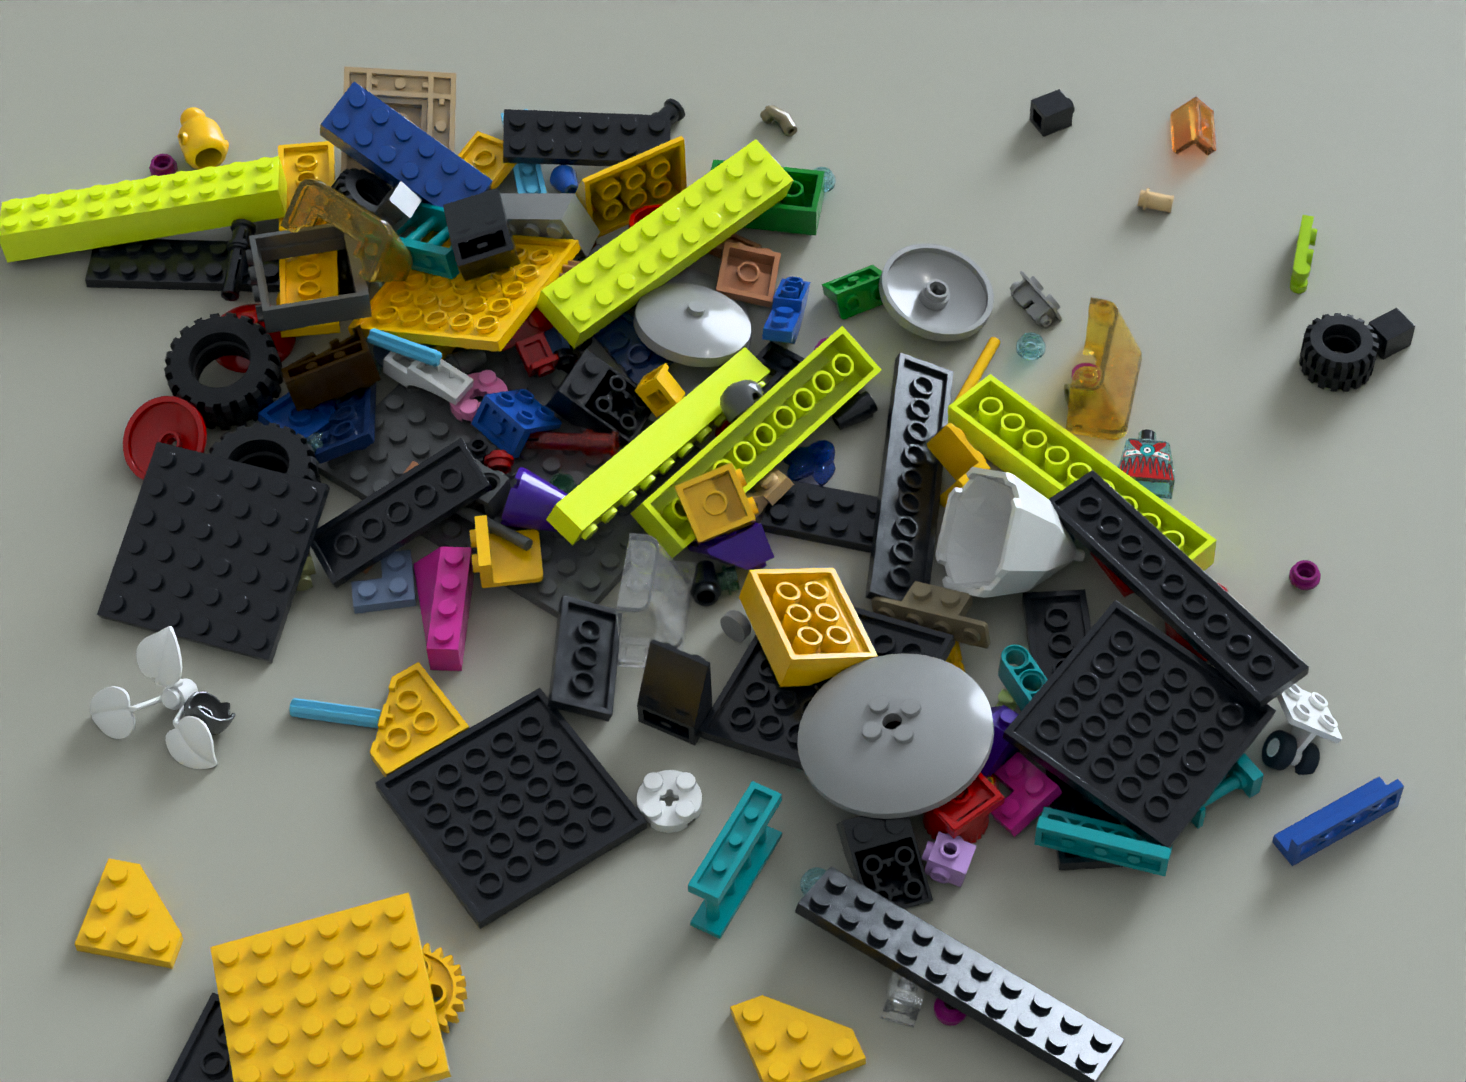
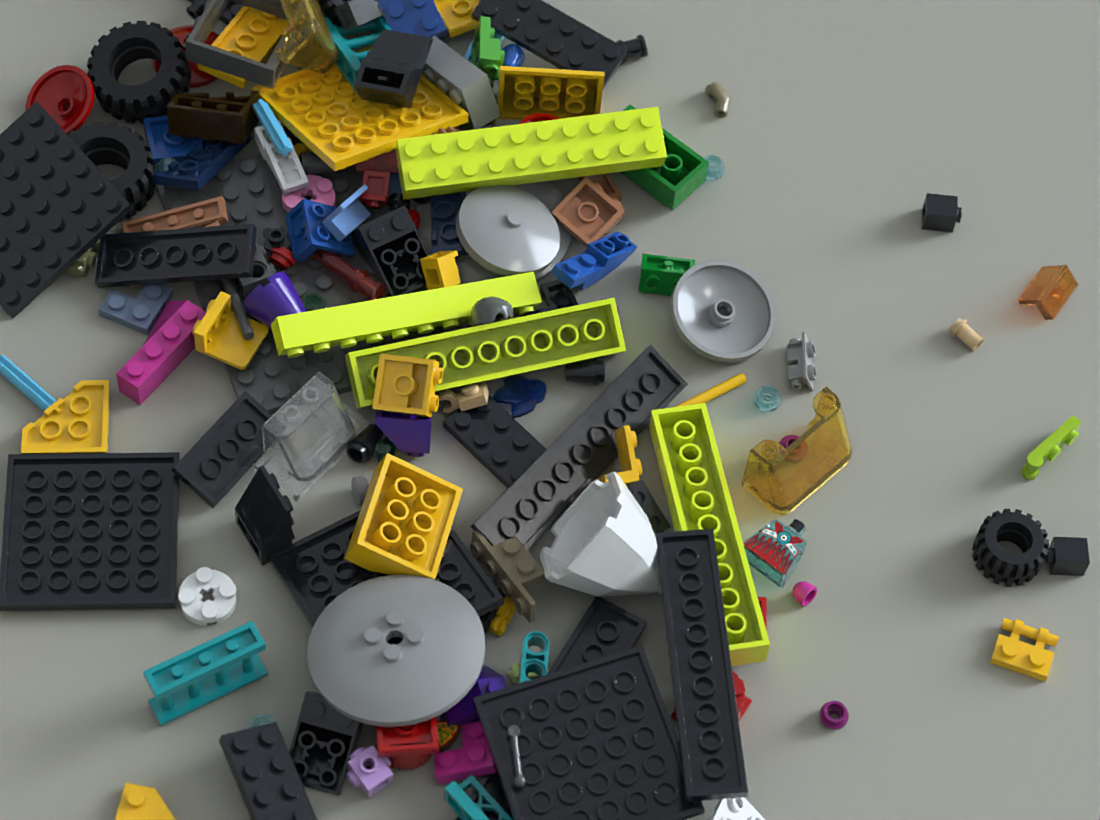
camera: 25 degrees right, 5 degrees up
none -> nougat tile [121,196,228,233]
none -> medium blue panel [322,184,371,242]
none -> bright green plate [471,16,505,88]
none -> dark grey hinge [507,725,525,787]
none -> dark pink hinge [793,581,817,606]
none -> yellow plate [990,618,1059,682]

